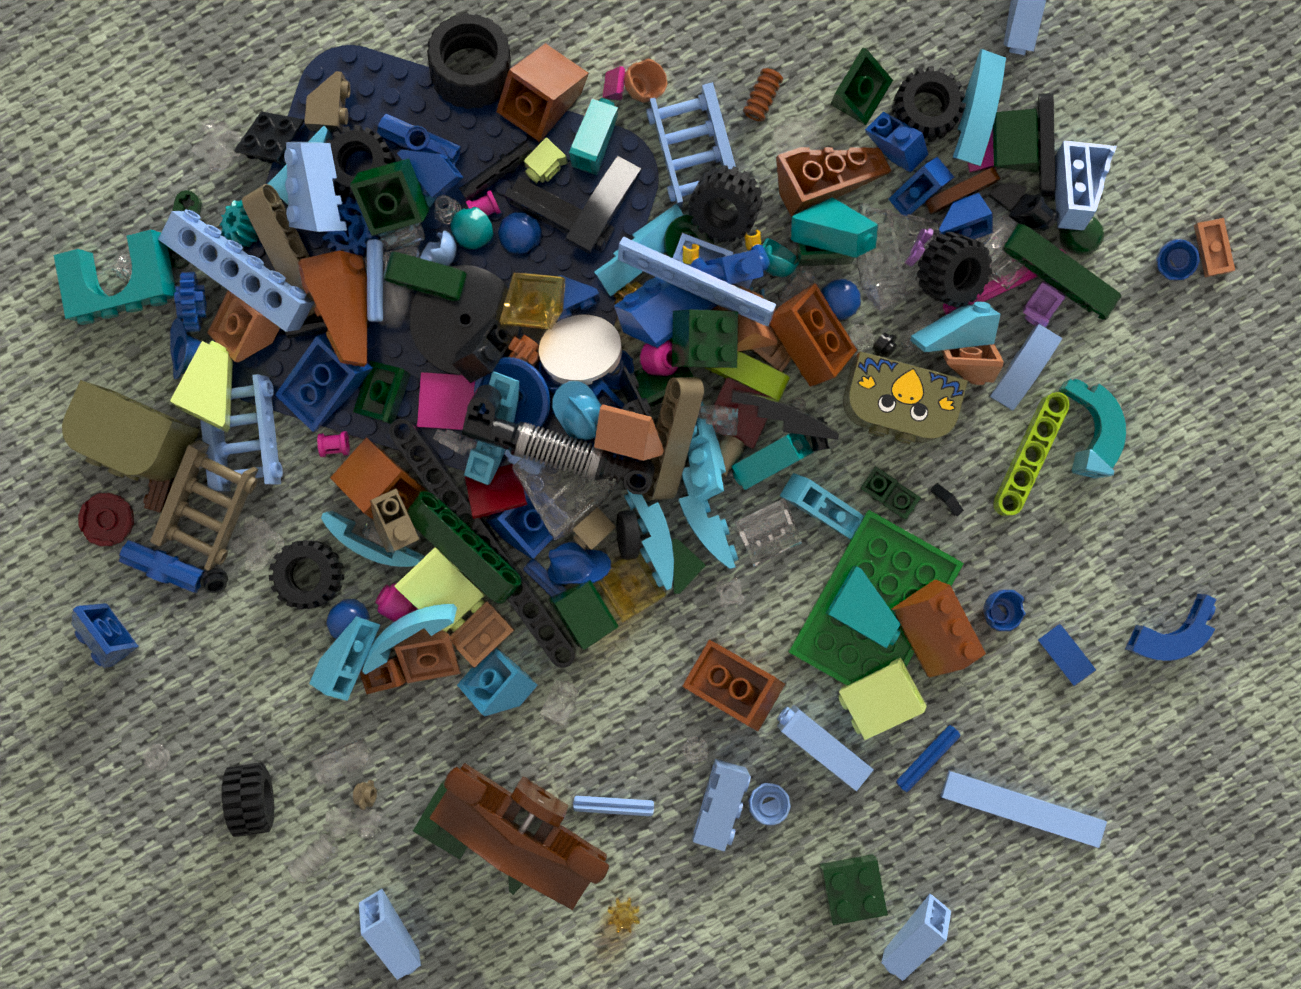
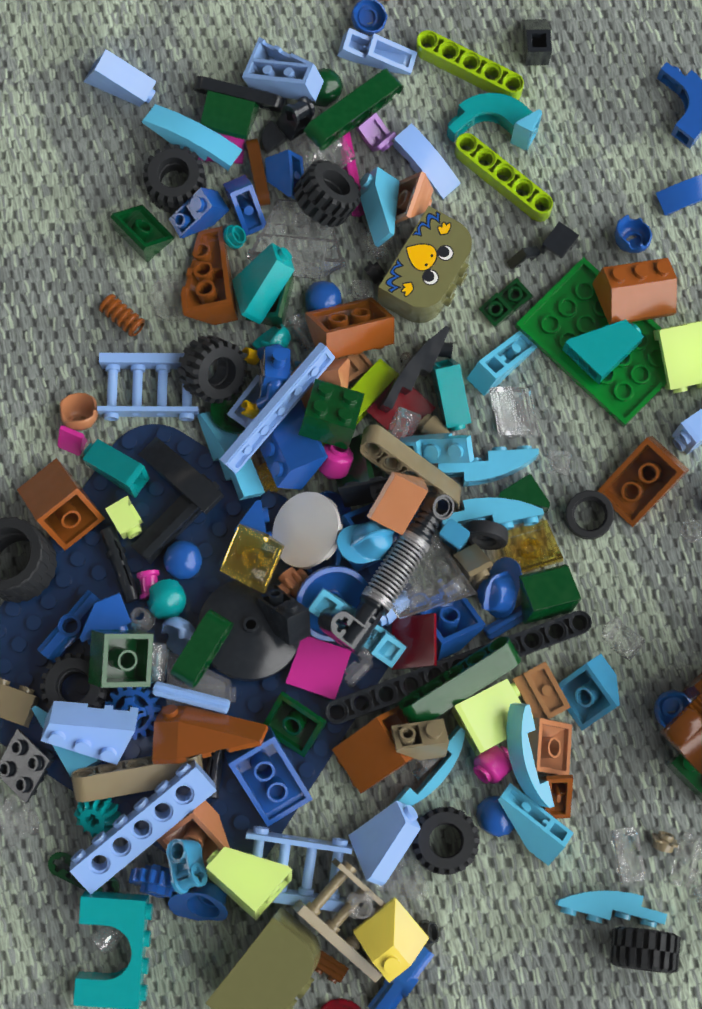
camera: 75 degrees left, 10 degrees down
dark pink bush [317,431,350,457] -> none
medium lavender piece [904,228,933,267] -> none
none -> dark azure piece [166,839,208,894]
none -> teal plate [223,225,246,249]
none -> light blue slope [337,28,417,75]
none -> clear plate [347,891,375,919]
none -> light blue slope [348,800,421,886]
none -> light yellow slope [353,897,429,983]
none -> lime beam [416,30,524,100]
none -> dark azure slope [439,519,470,553]
none -> black slope [522,19,552,66]
none -> black panel [540,222,579,258]
none -> medium azure slope [555,891,667,928]
none -> black tyre [565,490,614,540]
none -> blue hair [654,689,691,728]

